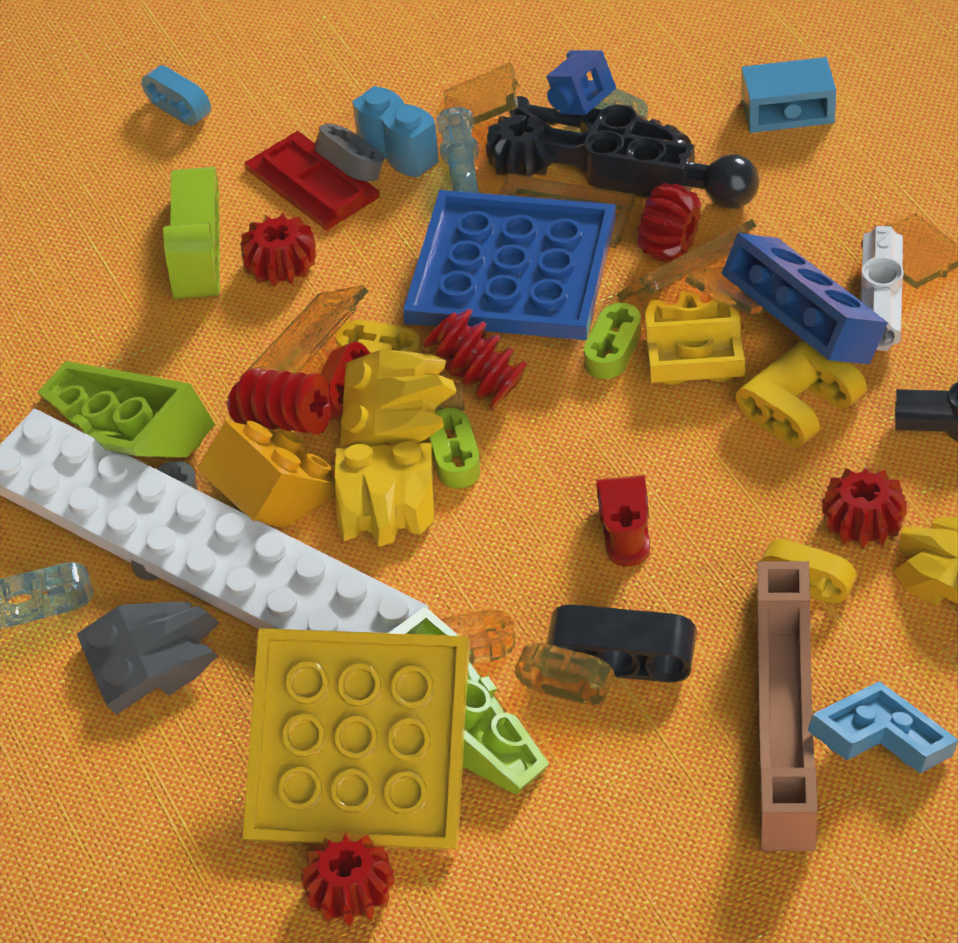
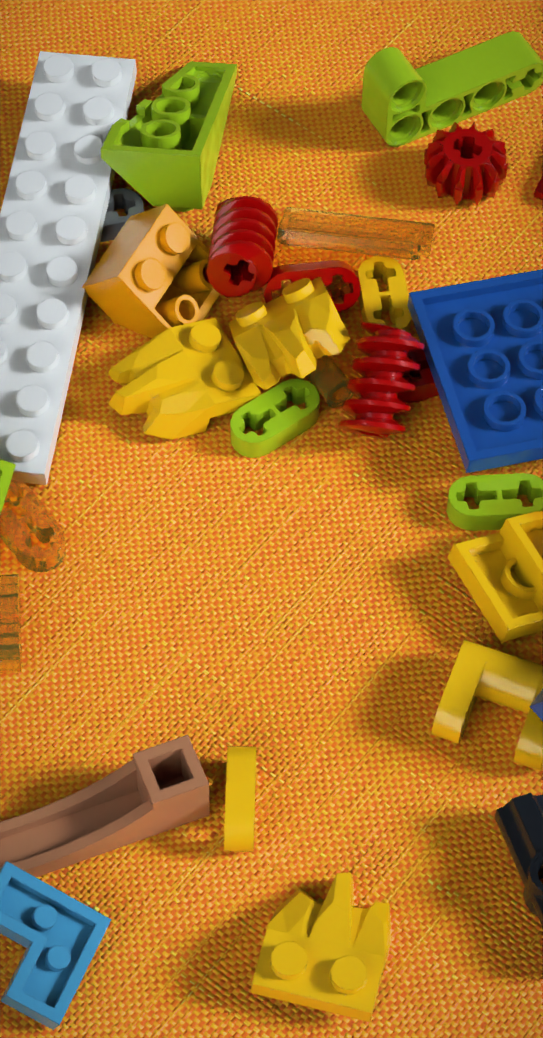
camera: 60 degrees right, 10 degrees up
black beam [543,605,697,683] -> none
red piece [596,474,651,567] -> none
red gear [822,465,907,549] -> none

